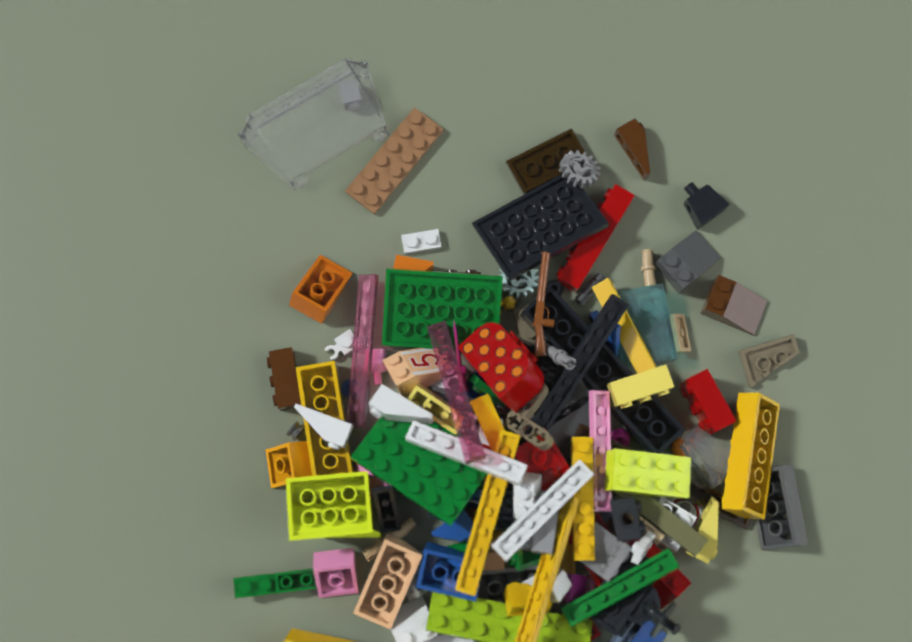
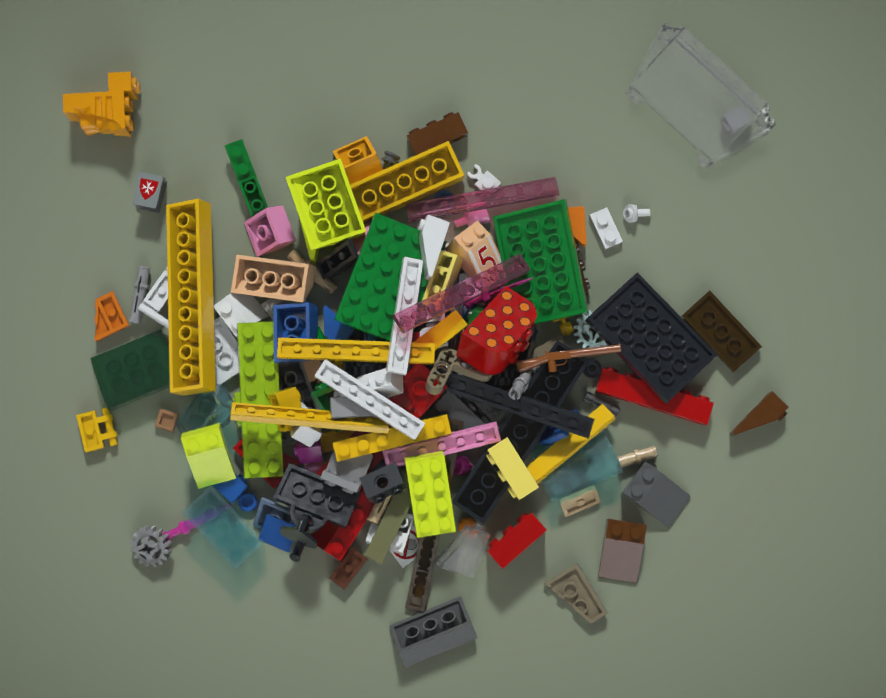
camera: 80 degrees right, 5 degrees up
orange slope [289,255,353,324] -> none
white slope [294,404,353,450] -> none
medium nougat plate [345,107,443,215] -> none
light grey gear [559,150,600,189] -> none
green plate [561,548,680,627] -> none
white plate [631,531,656,565] -> none
black torso [683,182,730,230] -> none
light yellow slope [685,496,719,564] -> none
yellow brick [722,392,780,520] -> none
none -> copper plate [329,547,368,590]
none -> white plate [623,204,651,223]

